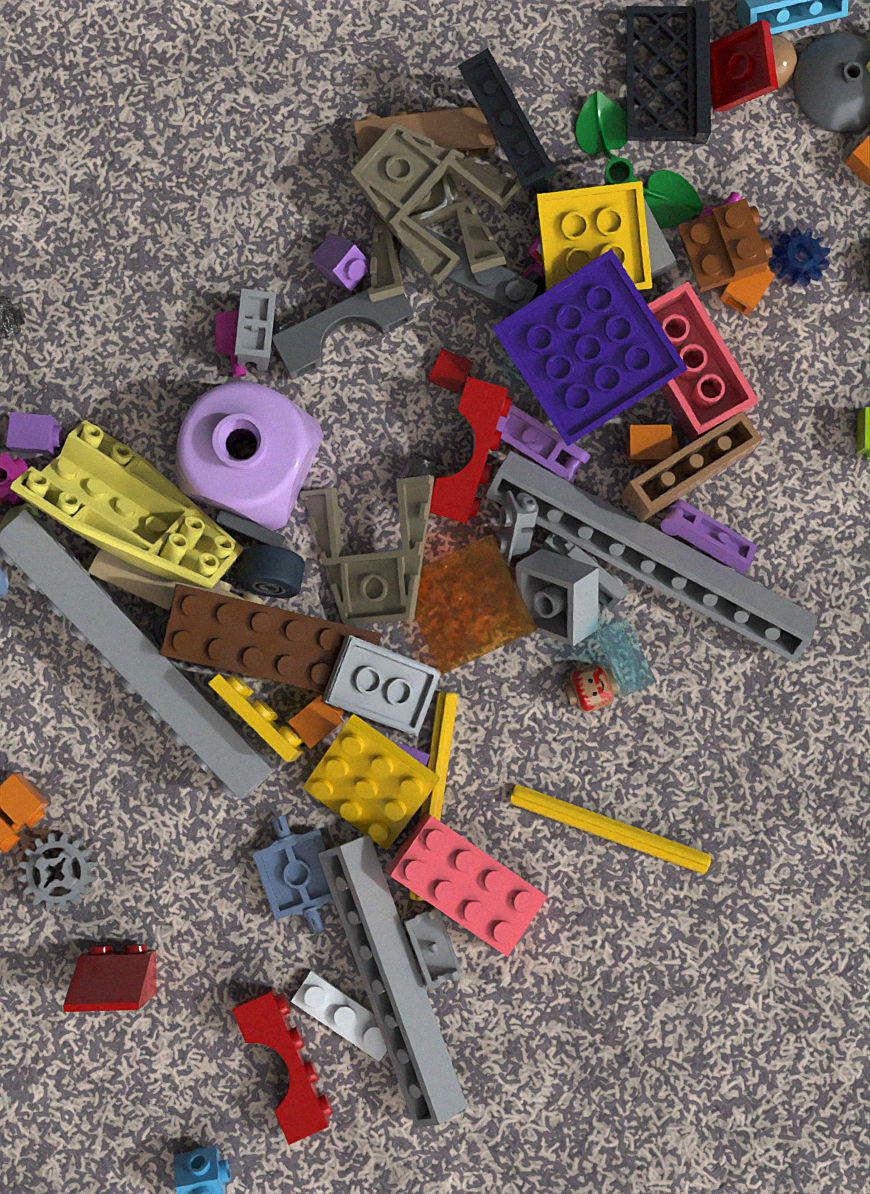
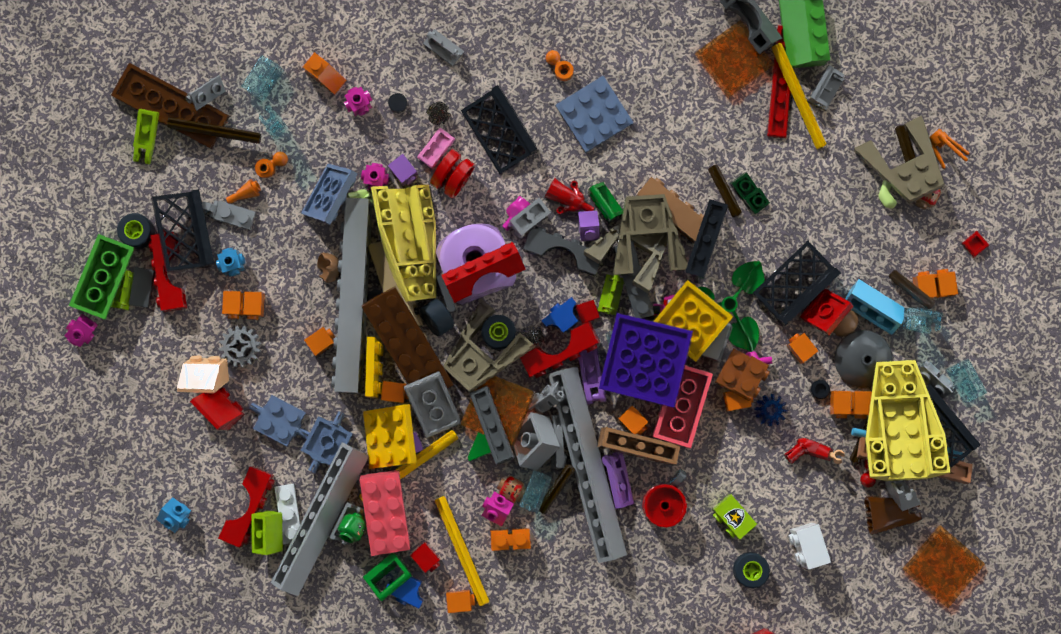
camera: 50 degrees right, 0 degrees up
none -> light nougat slope [177,355,229,393]
none -> sand blue plate [249,395,310,447]
none -> lime brick [251,510,283,555]
none -> orange brick [304,327,336,357]
none -> medium nougat hair [317,253,340,283]
none -> green head [338,513,367,543]
none -> green tile [363,553,412,602]
none -> blue brick [385,577,424,609]
none -> red brick [410,541,441,573]
none -> bright pink plate [417,128,455,170]
none -> red wheel [430,149,476,199]
none -> red arch [441,242,526,303]
none -> orange brick [446,590,475,613]
none -> black fence [461,85,539,174]
none -> green slope [468,432,491,461]
none -> dark grey tile [470,386,515,465]
none -> black wheel [481,315,516,350]
none -> dark pink brick [481,491,514,527]
none -> orange piece [490,528,531,551]
none -> dark brown axle [537,464,575,514]
none -> blue brick [541,297,578,334]
none -> red piece [544,178,594,214]
none -> orange plate [545,50,574,81]
none -> sand blue plate [555,76,634,153]
none -> green tile [588,182,623,224]
none -> lime hinge [597,274,624,316]
none -> red wheel [642,484,687,528]
none -> dark grey tile [669,469,687,488]
none -> dark brown axle [708,164,742,217]
none -> dark green slope [730,172,770,214]
none -> orange brick [787,333,818,364]
none -> black tile [810,380,830,399]

